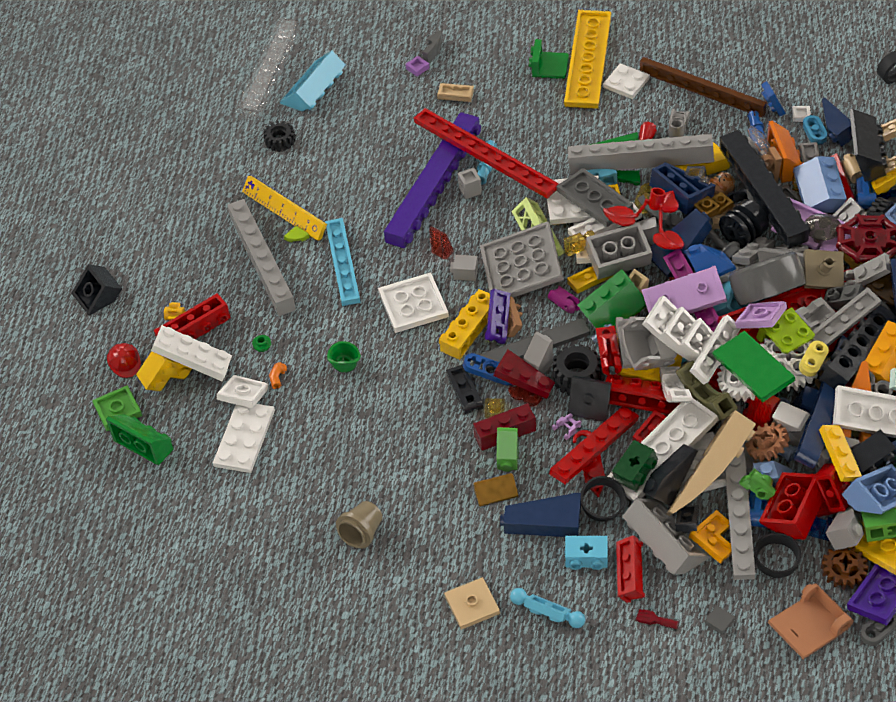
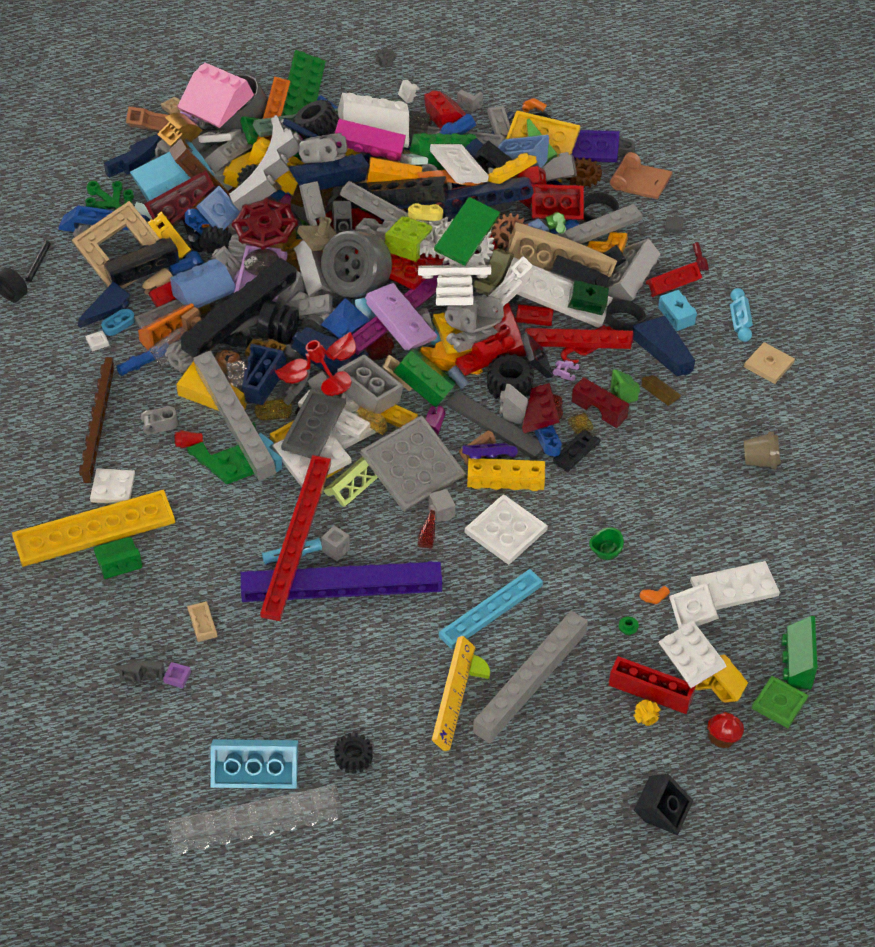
camera: 125 degrees left, 0 degrees up
lavender tile [735,301,787,329] -> none
blue plate [761,81,786,116] -> none

